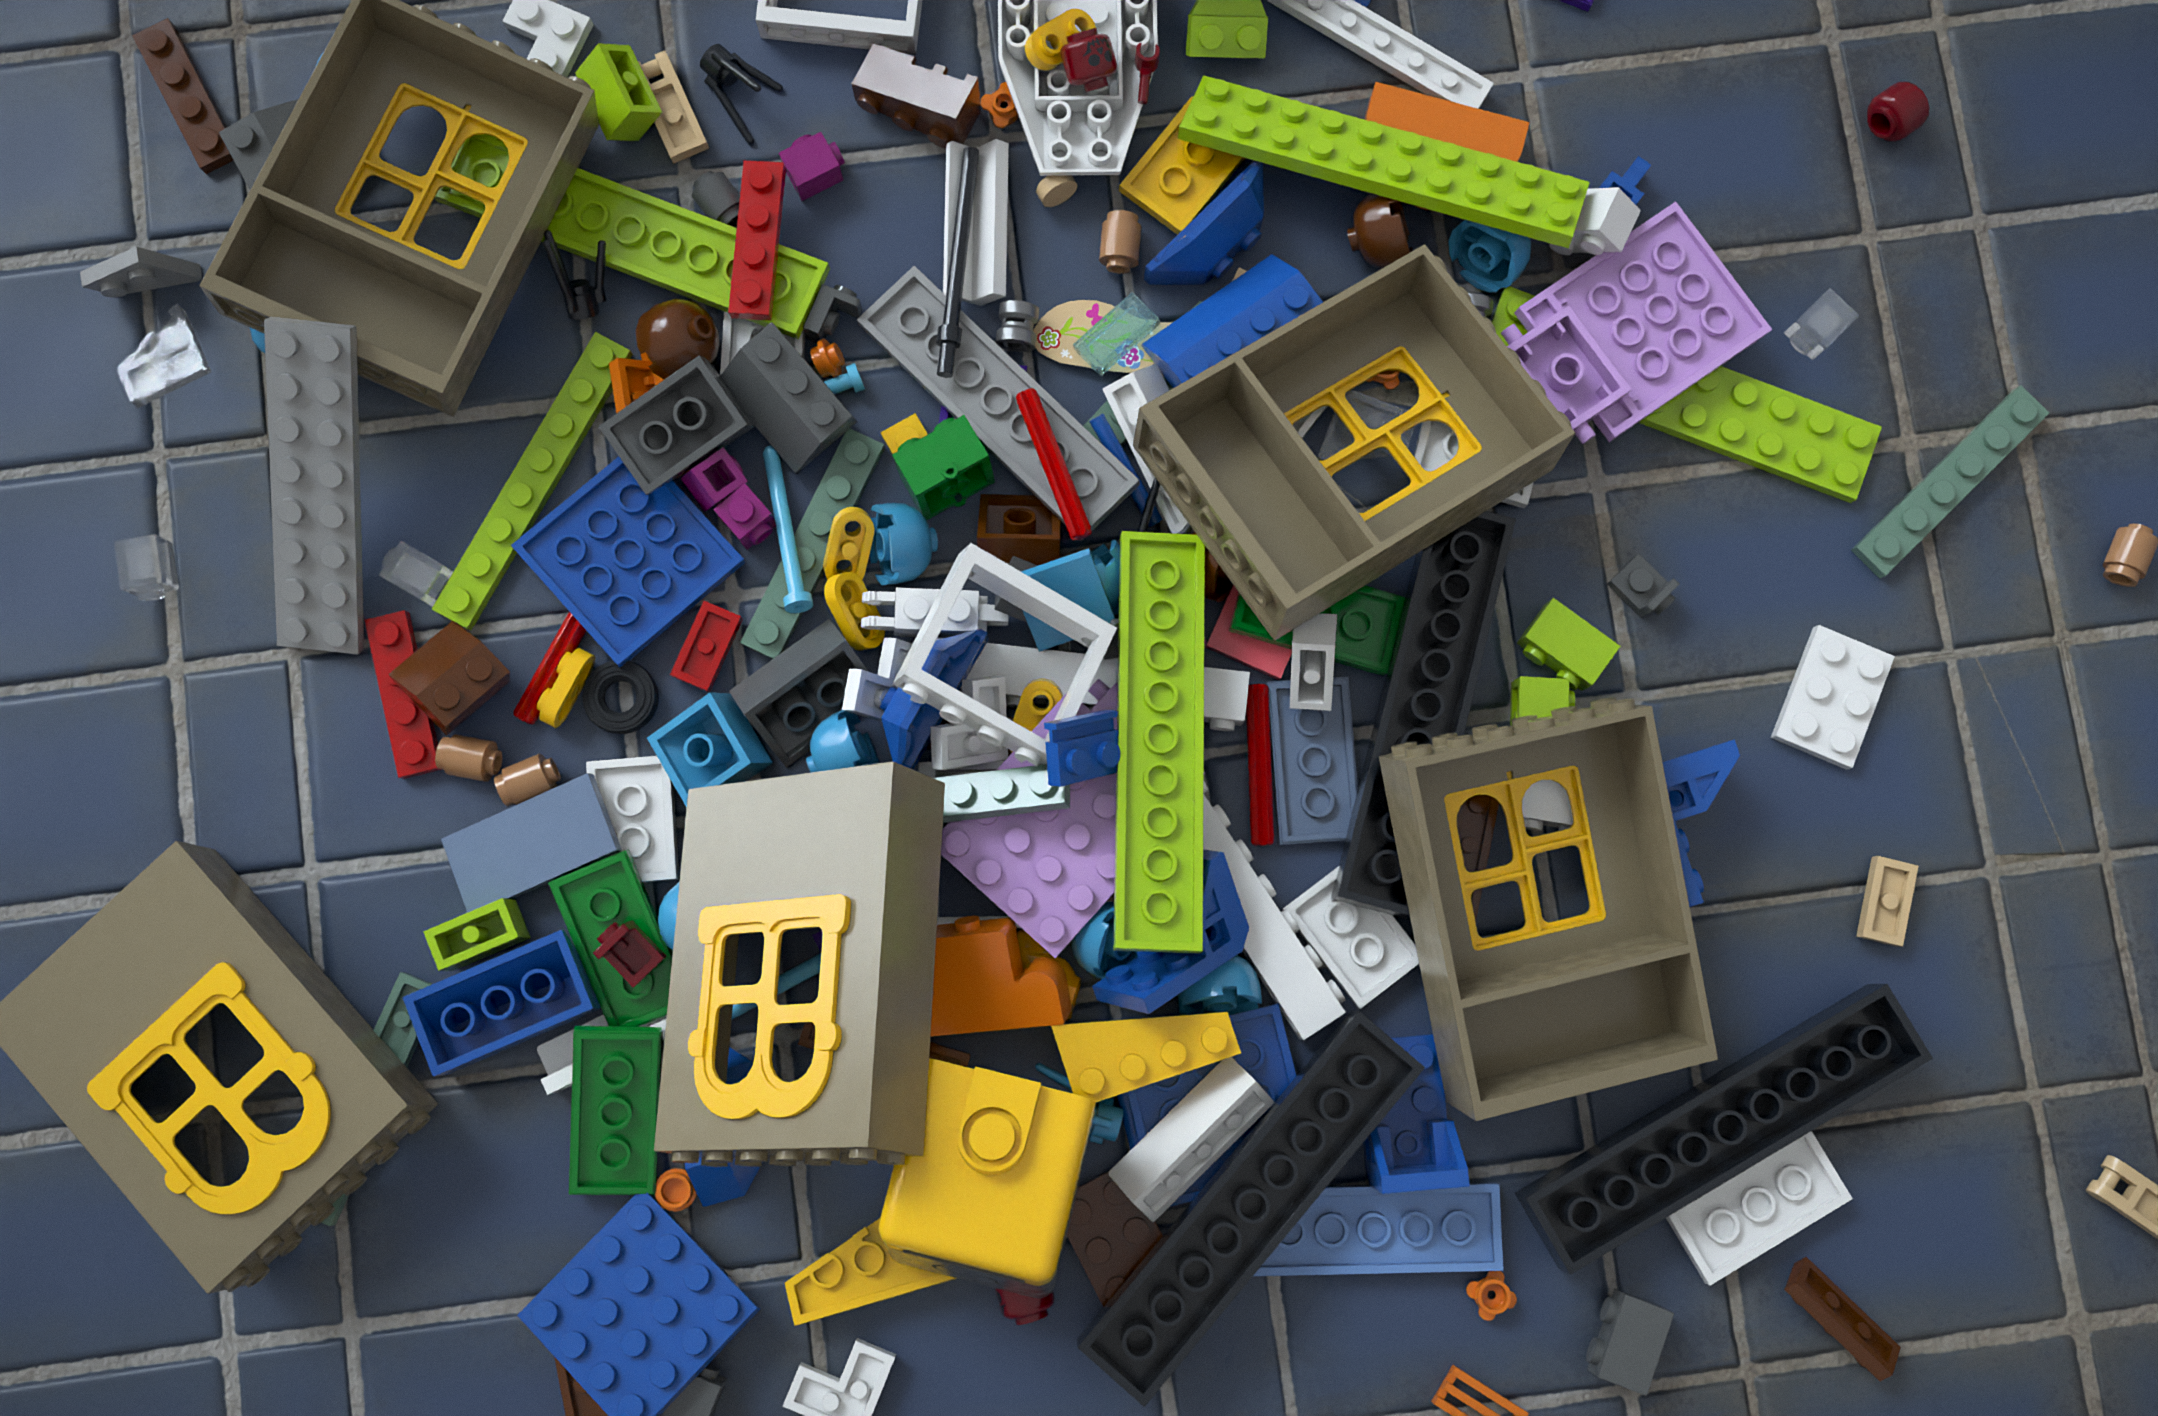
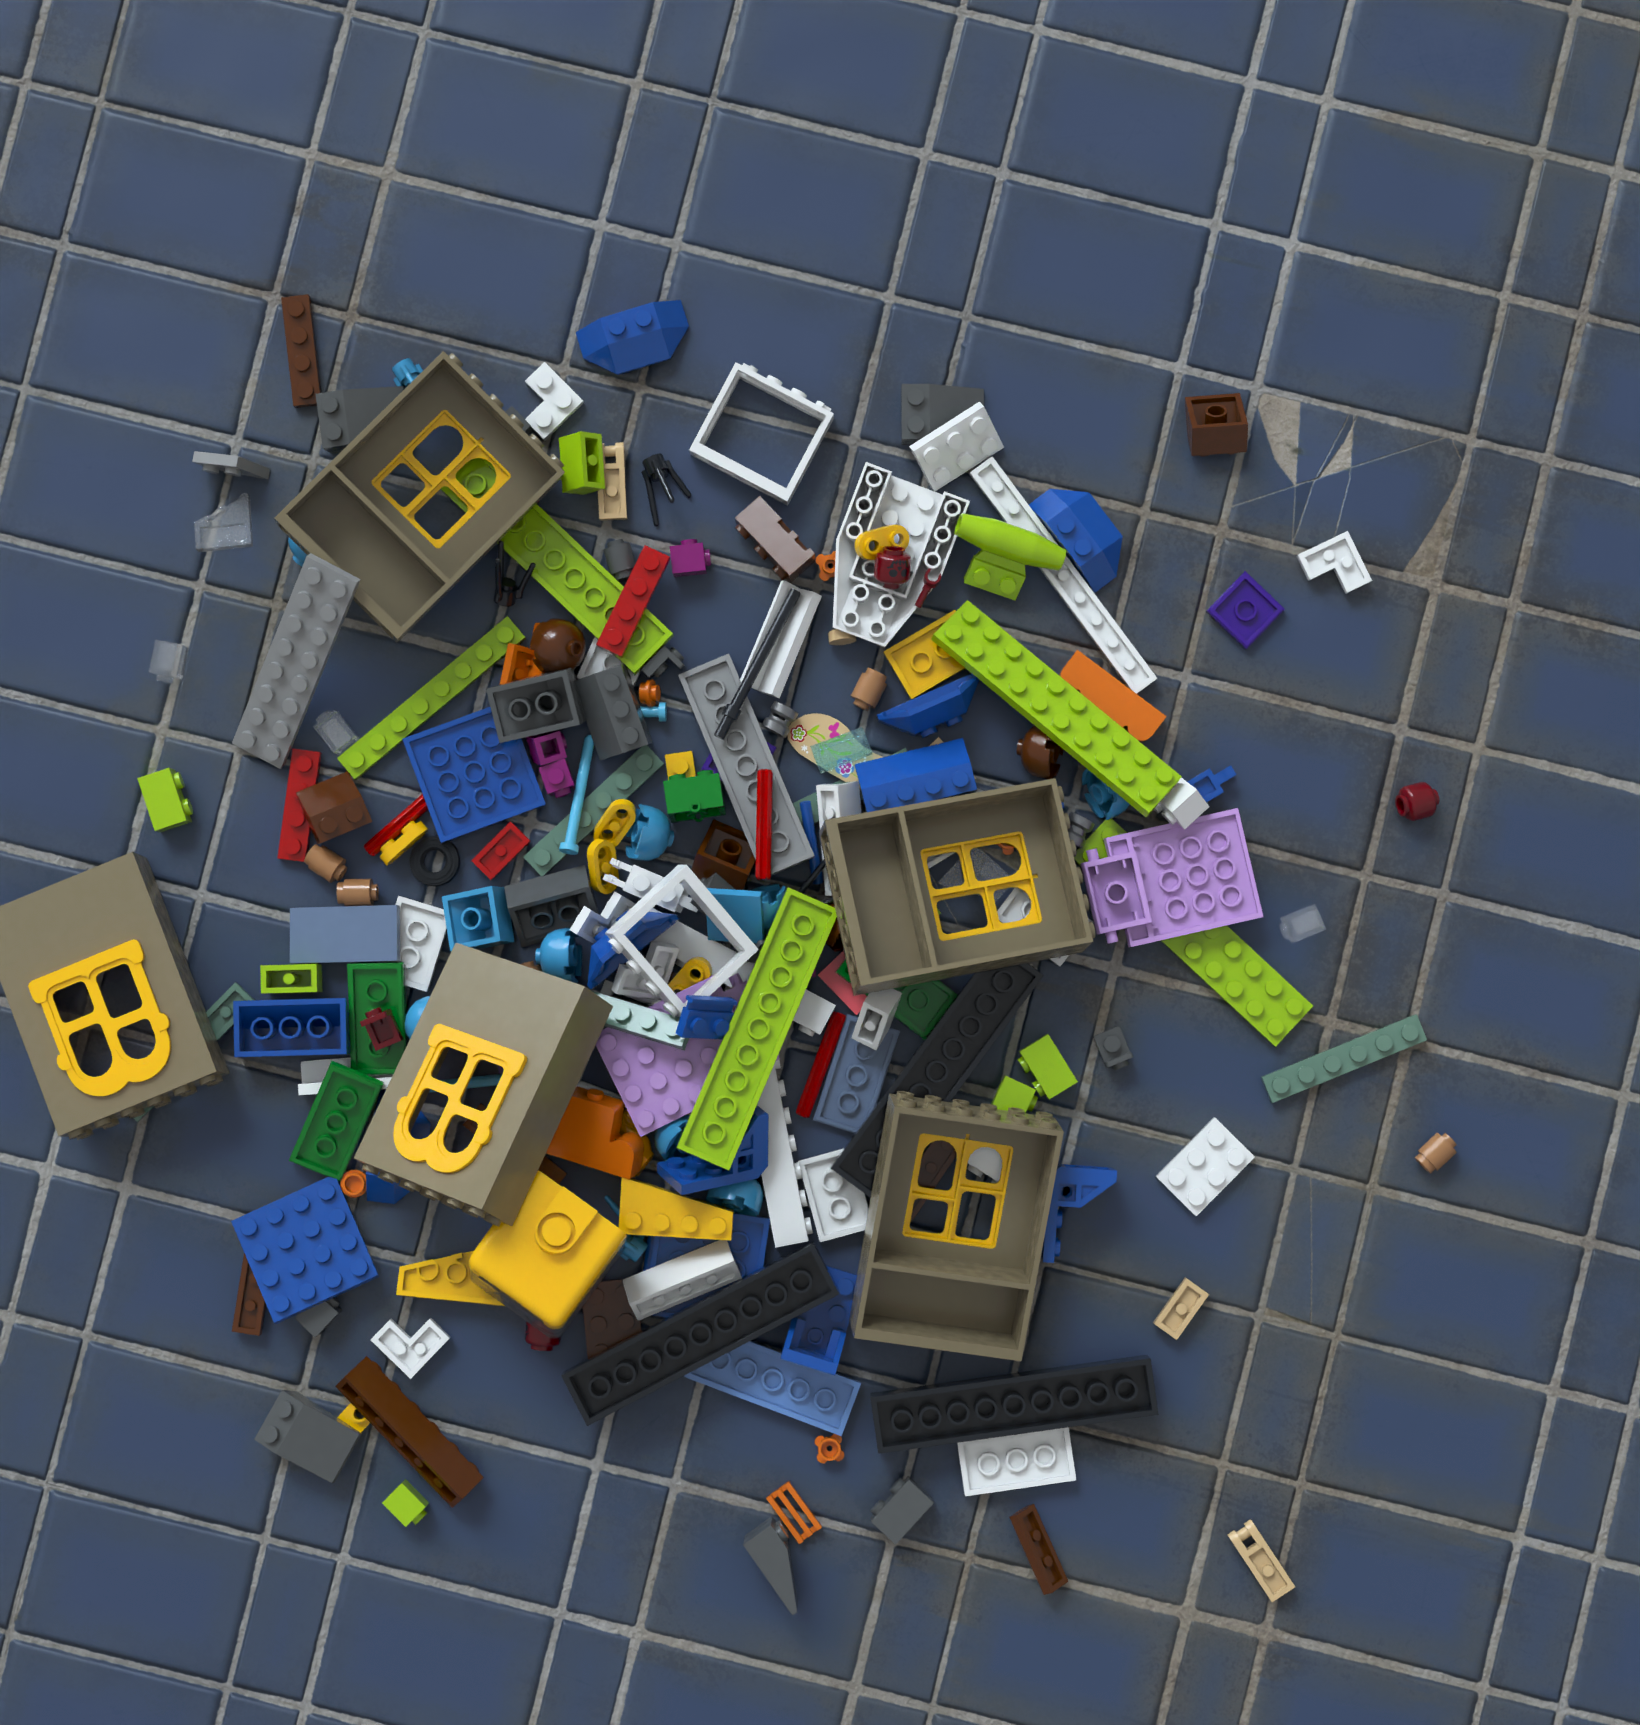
camera: 30 degrees right, 5 degrees up
none -> lime brick [137,768,193,833]

